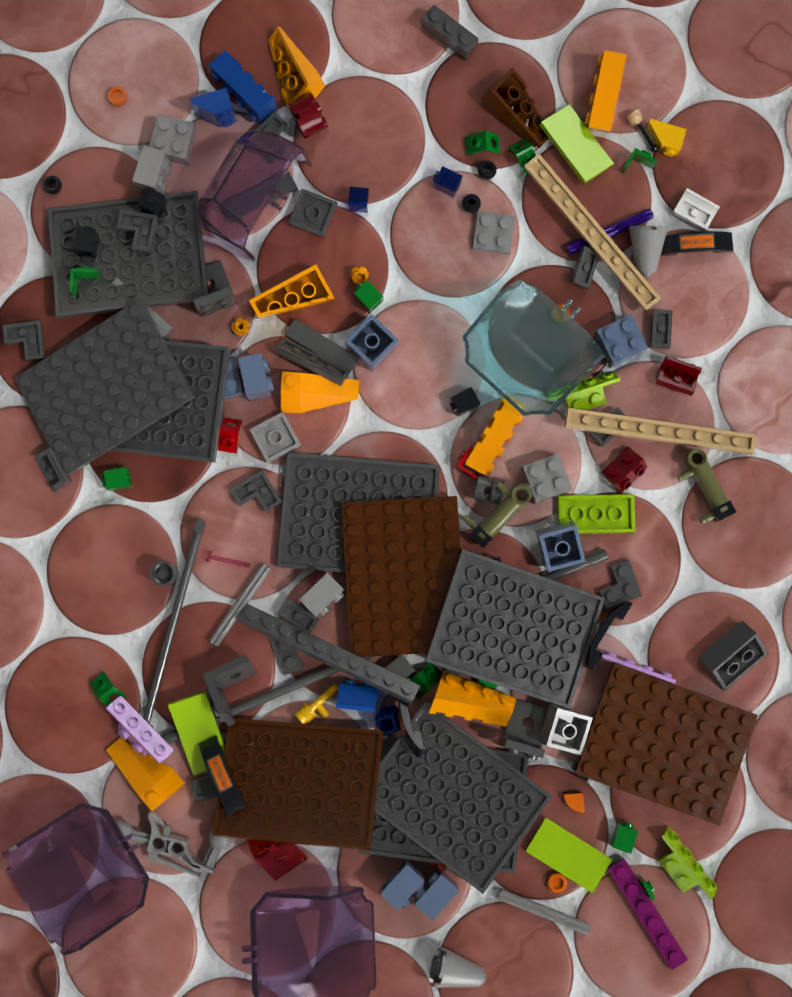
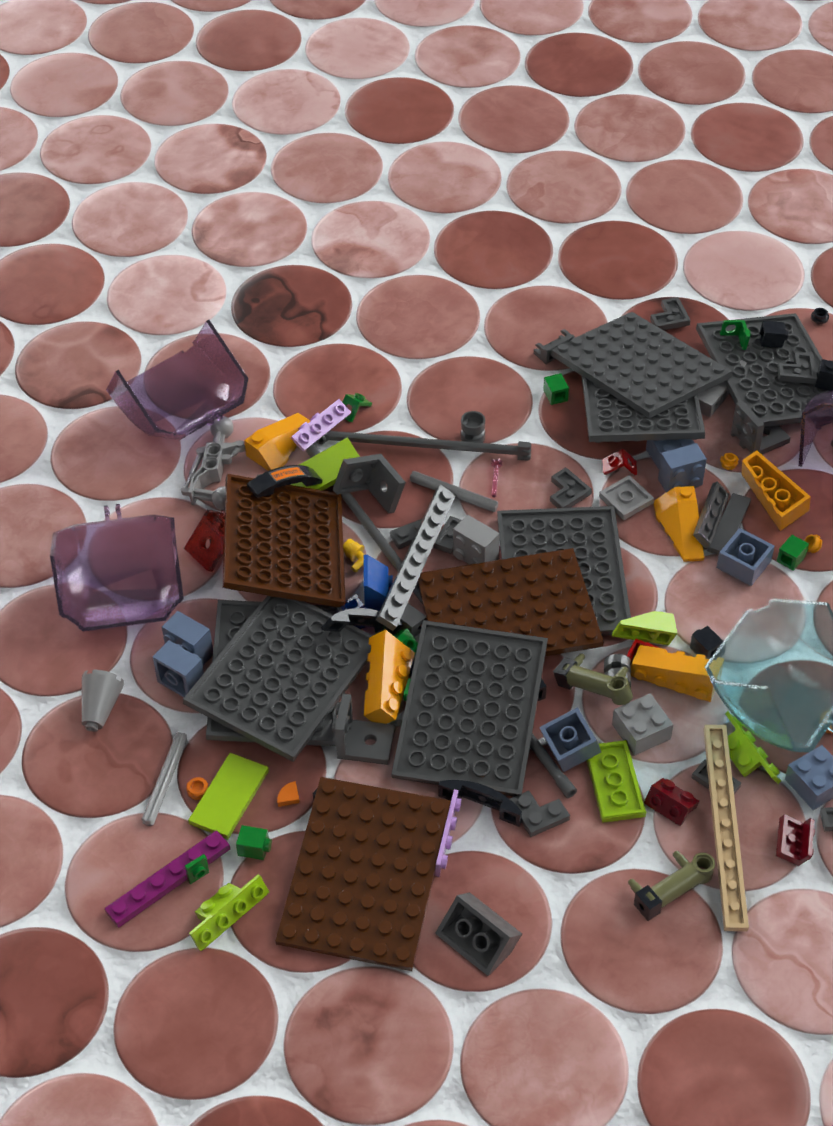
camera: 80 degrees right, 35 degrees down
light grey brick [538,703,593,755] -> none
none -> lime slope [612,611,677,646]

